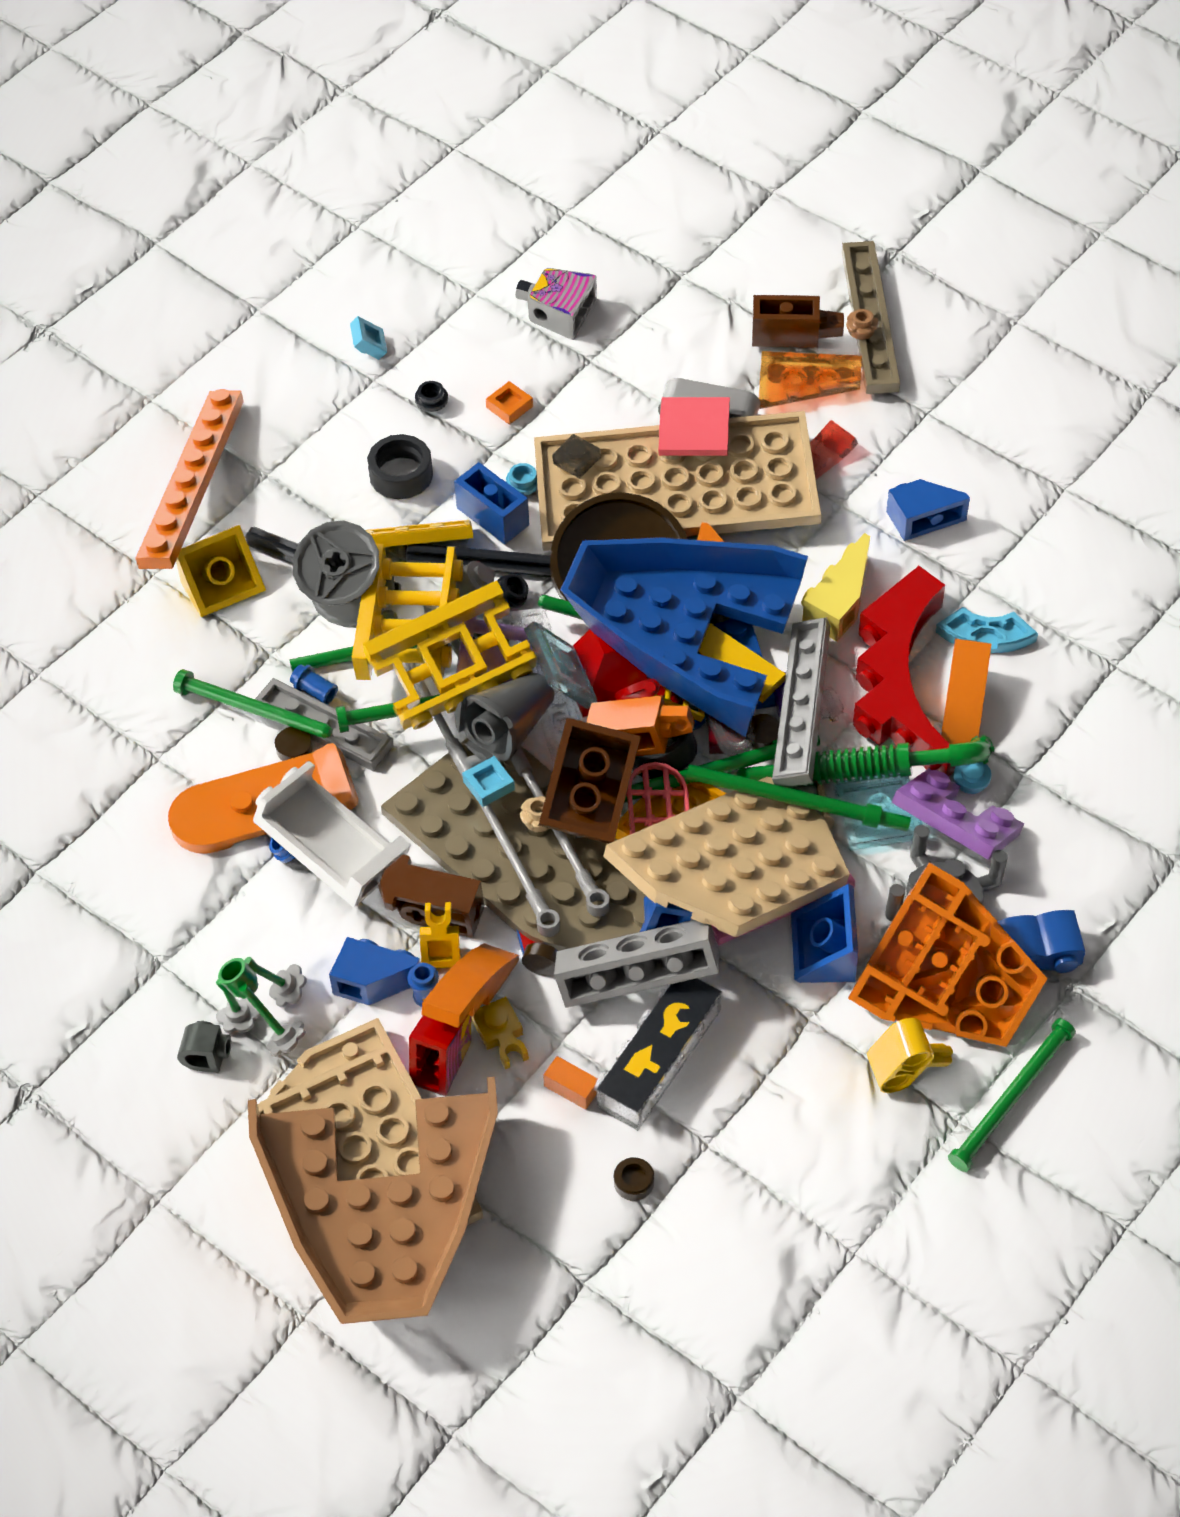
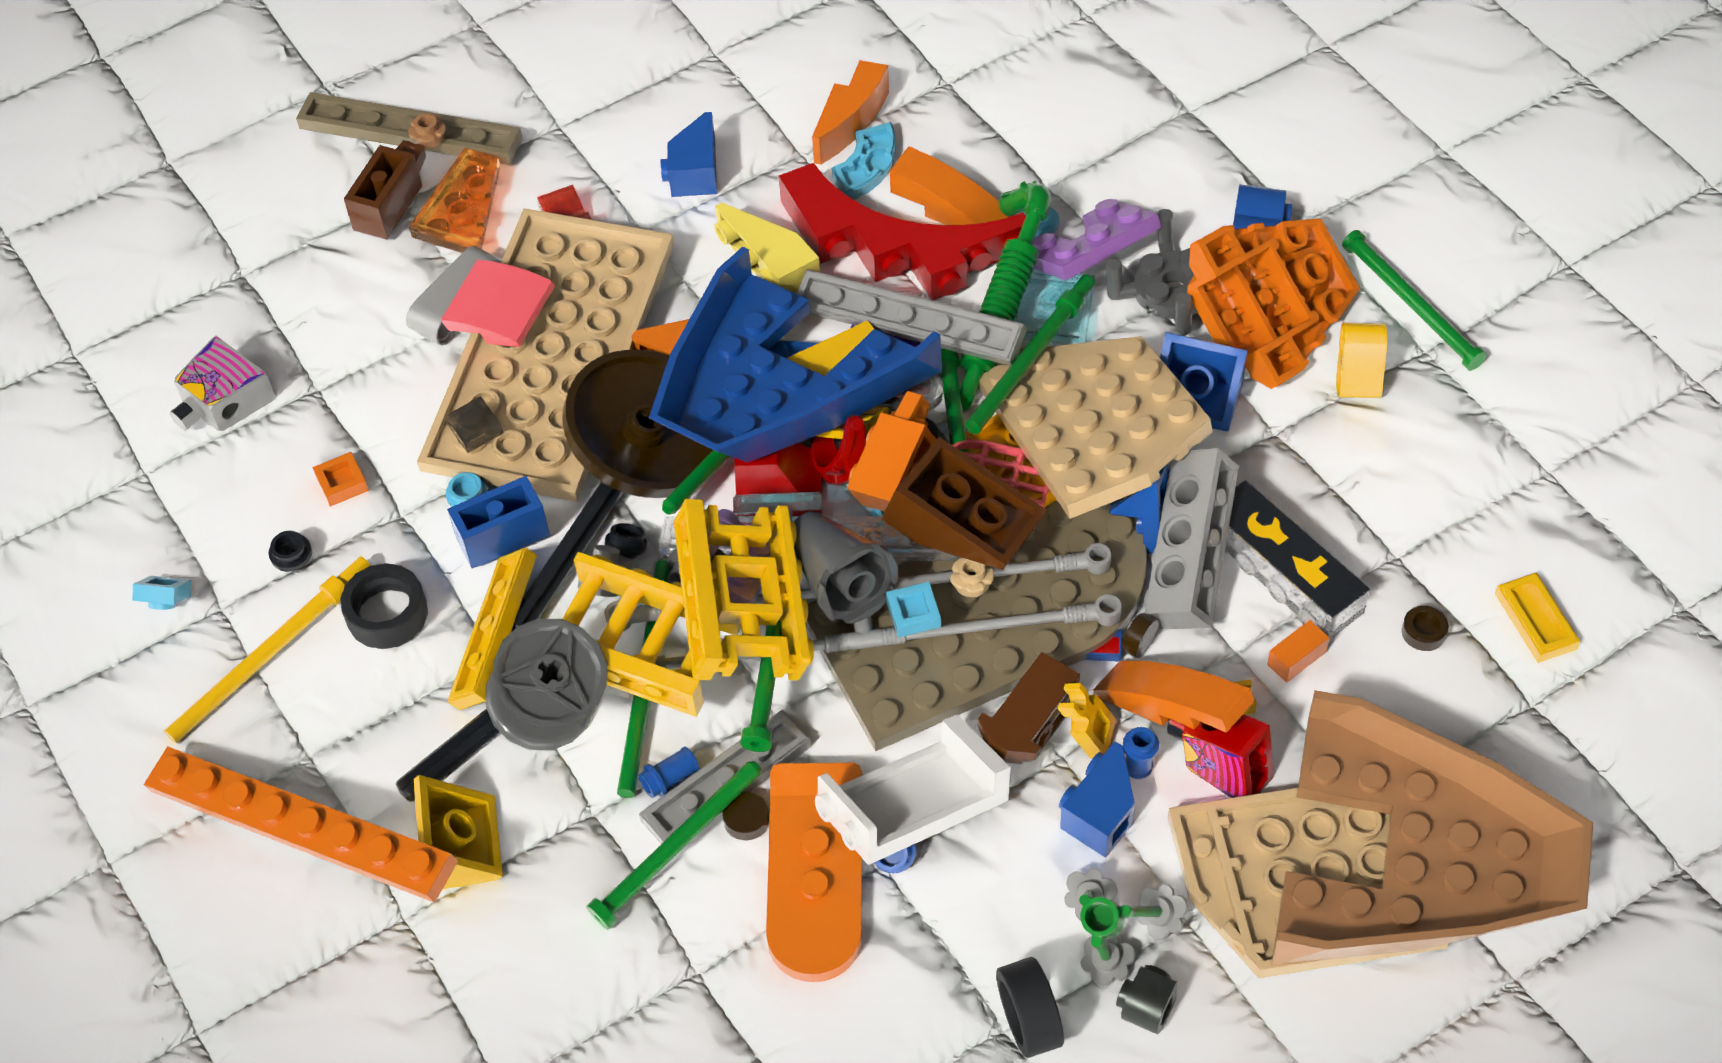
camera: 70 degrees left, 0 degrees up
none -> yellow bar [164,556,371,743]
none -> orange slope [812,60,889,165]
none -> black tyre [996,957,1064,1058]
none -> yellow tile [1495,572,1581,663]

